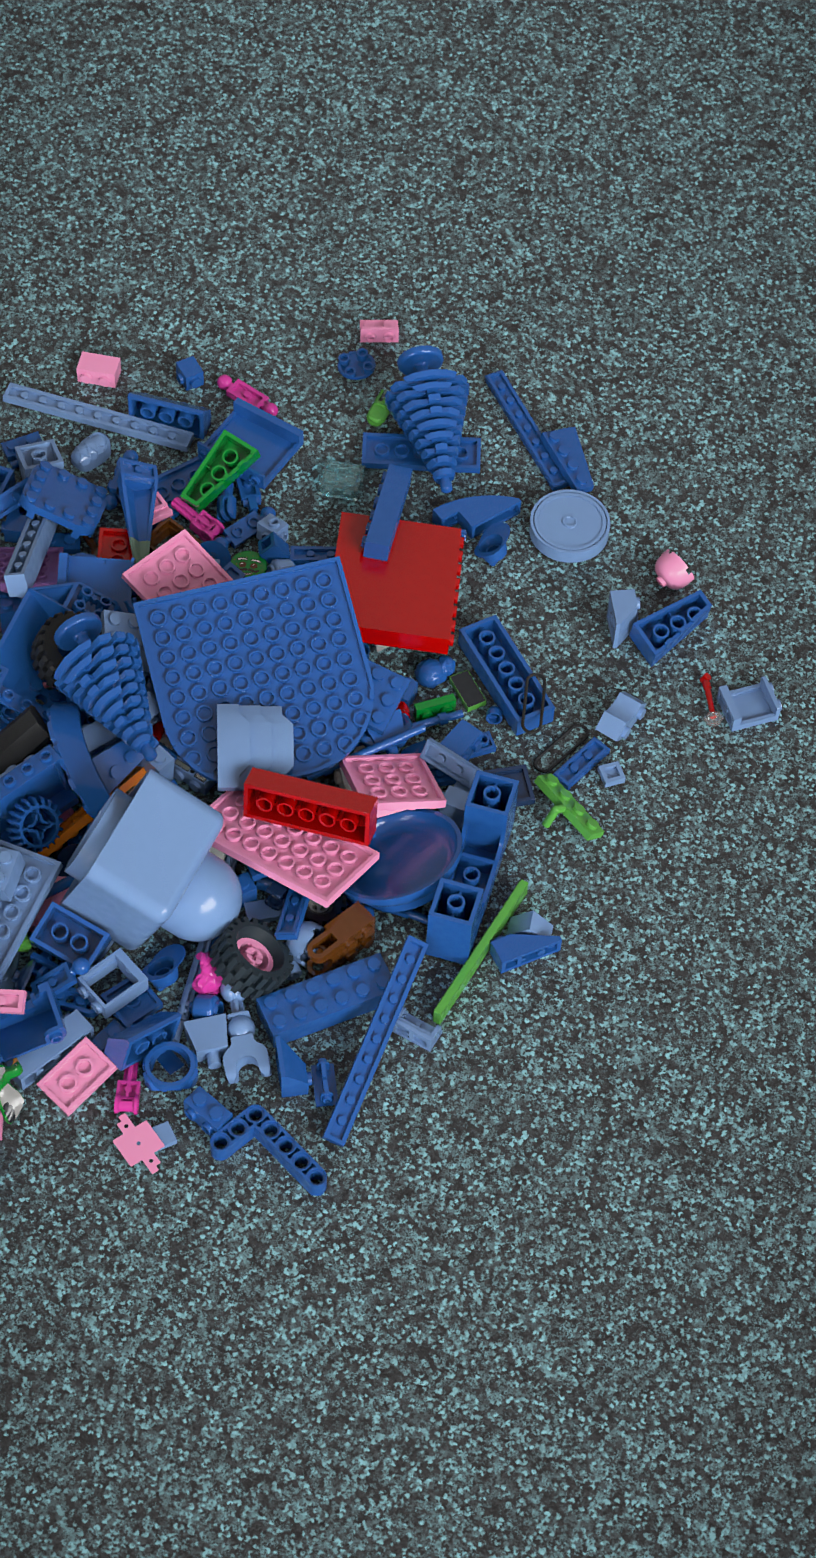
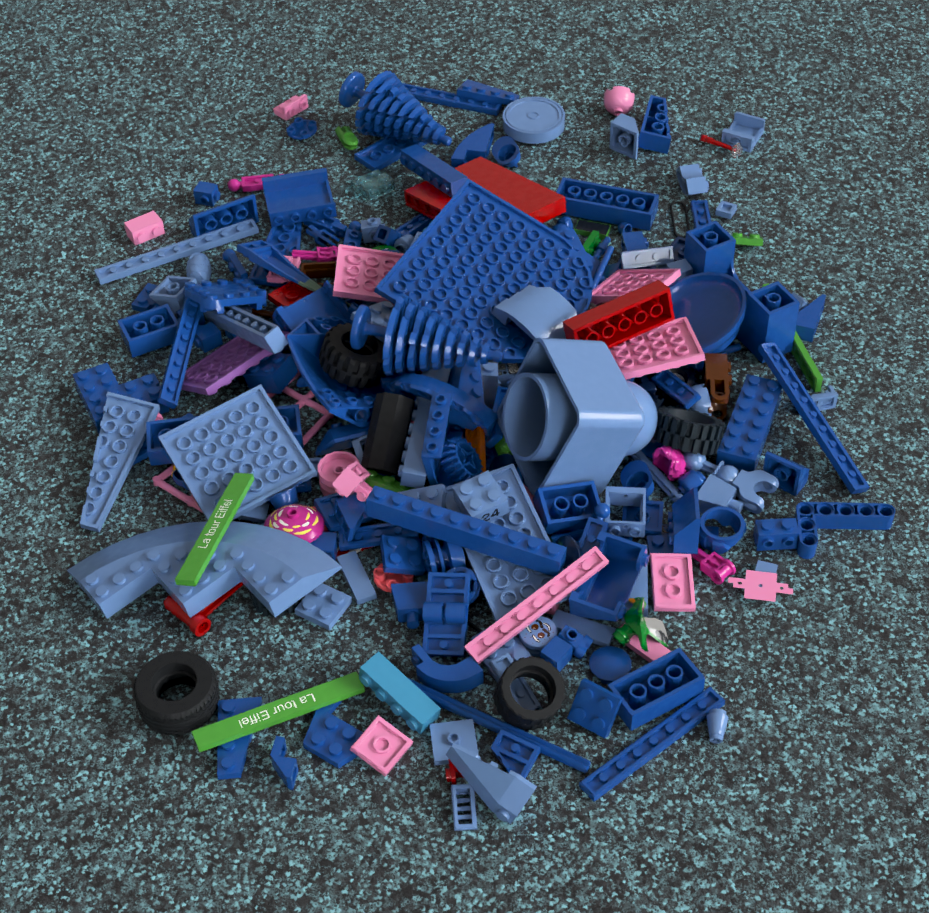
camera: 40 degrees left, 10 degrees down
green wedge [180,429,261,512] -> none
blue hinge [311,1058,338,1107] -> none
black piece [521,673,546,734] -> none

